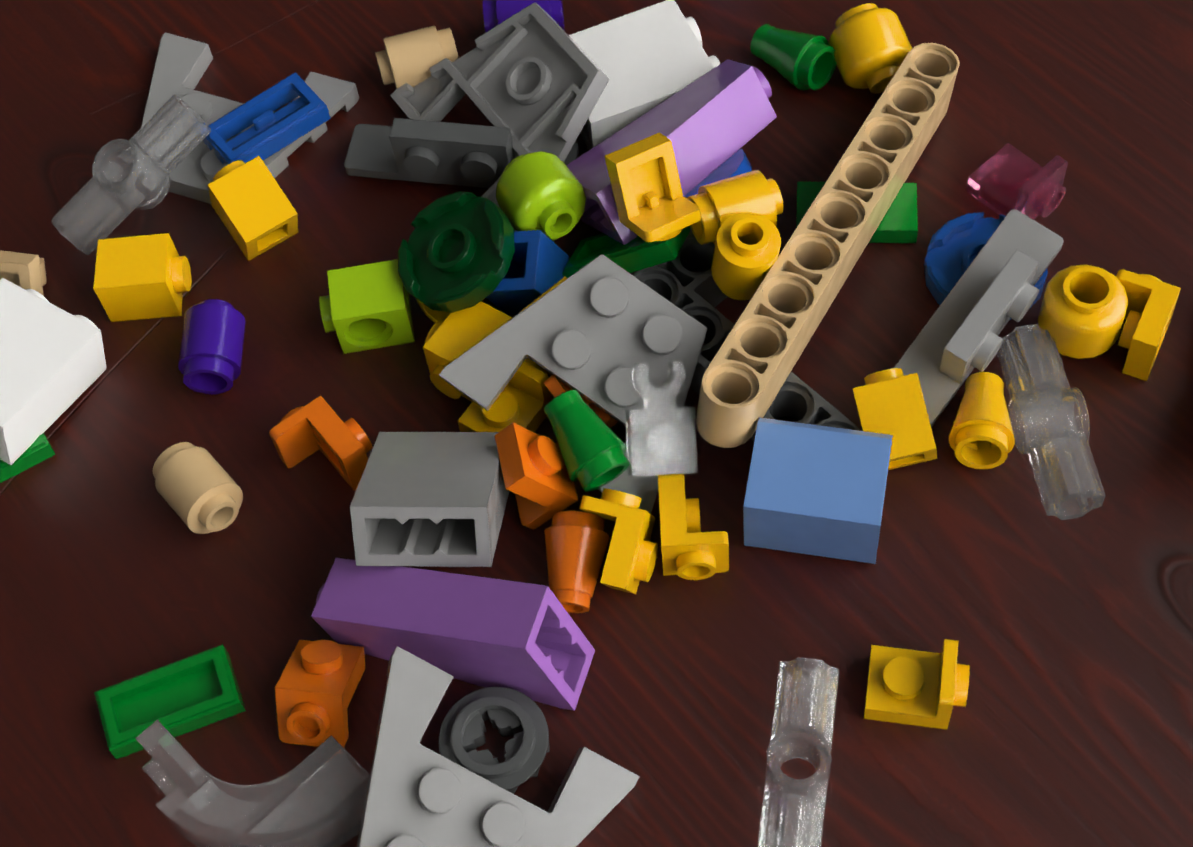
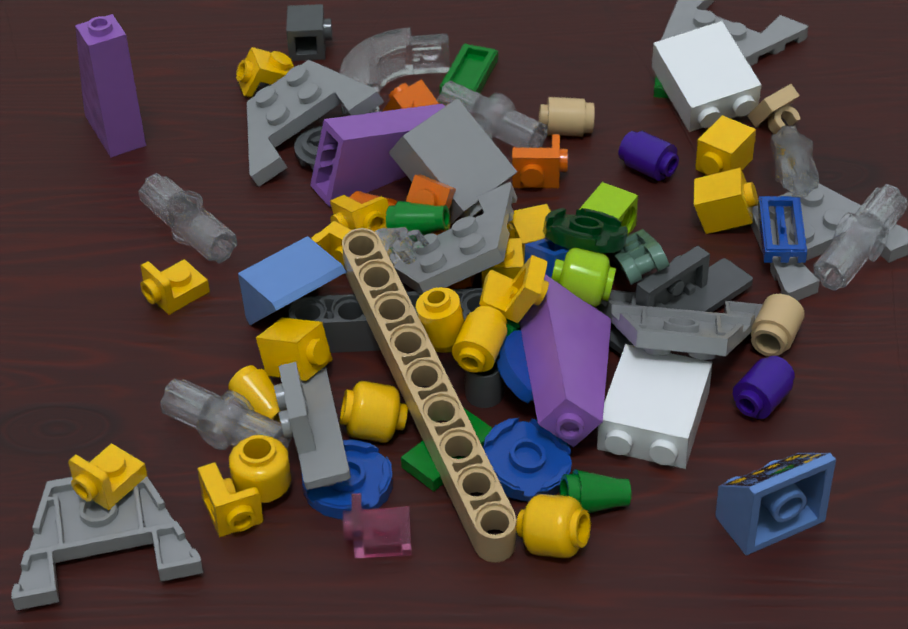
camera: 125 degrees right, 15 degrees down
none -> yellow head [340,381,408,443]
none -> clear piece [437,80,547,148]
none -> blue tile [483,418,572,502]
none -> sand green plate [609,229,670,285]
none -> clear piece [814,184,907,291]

